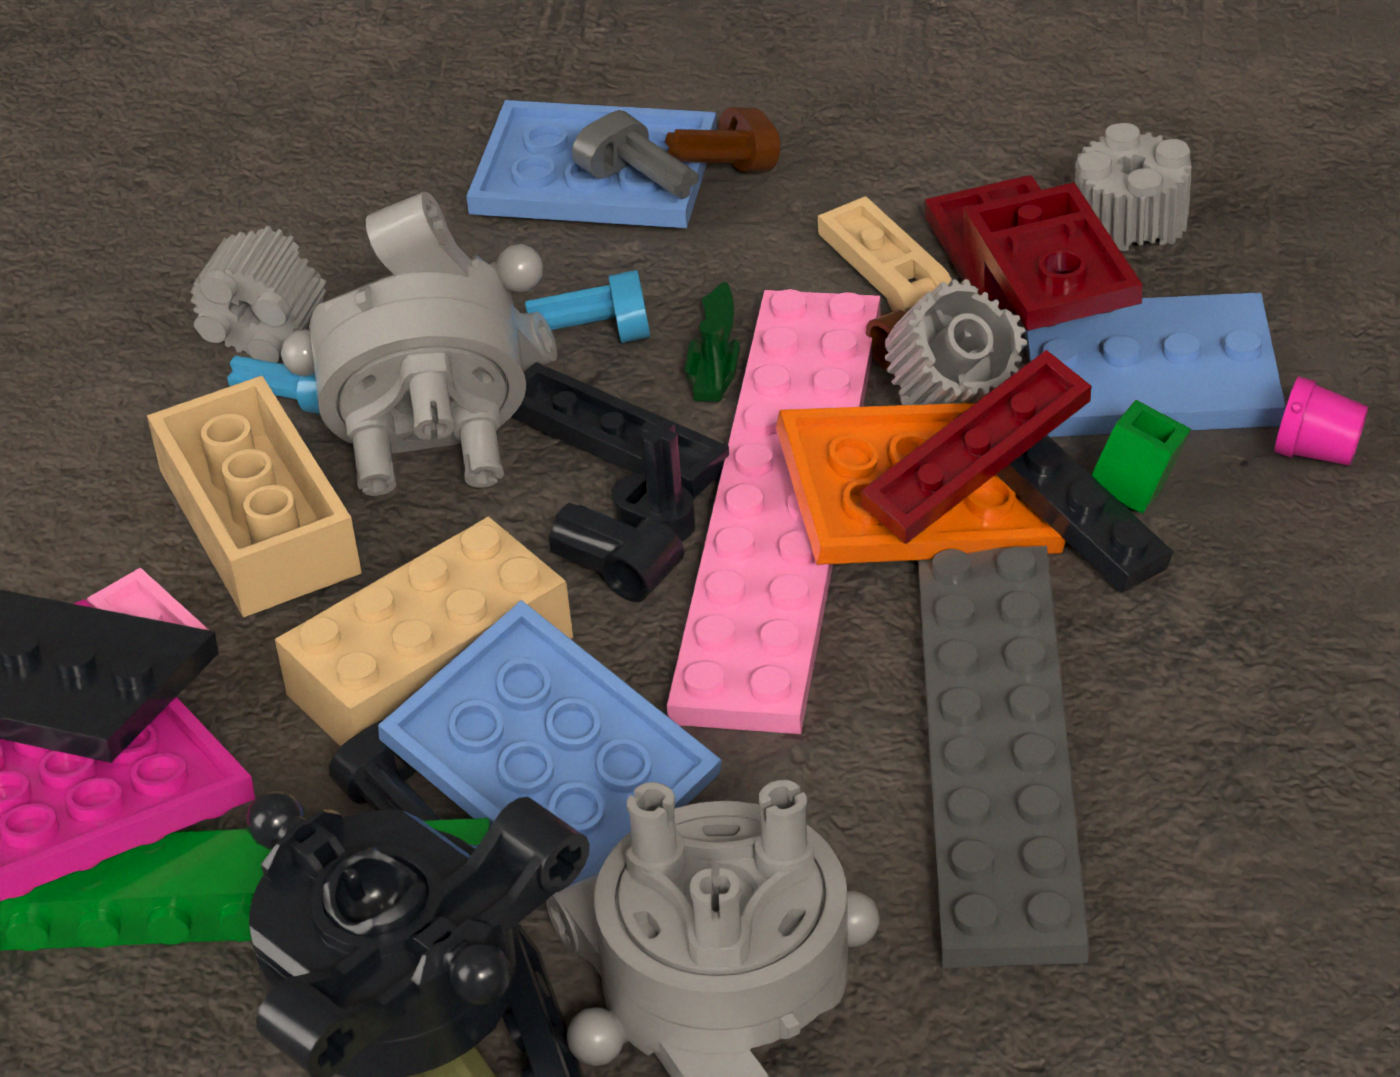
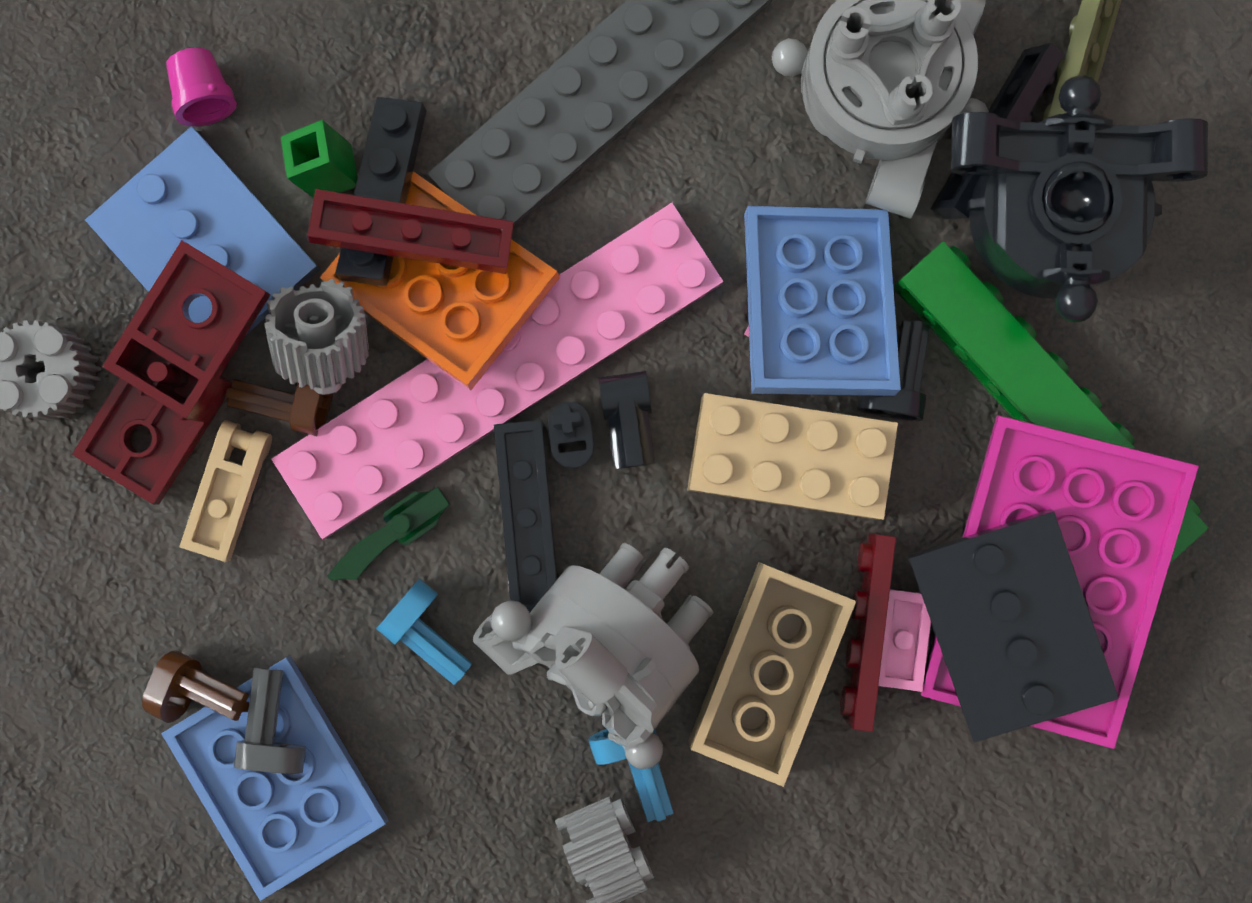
camera: 135 degrees left, 45 degrees up
none -> dark red plate [840,534,896,732]

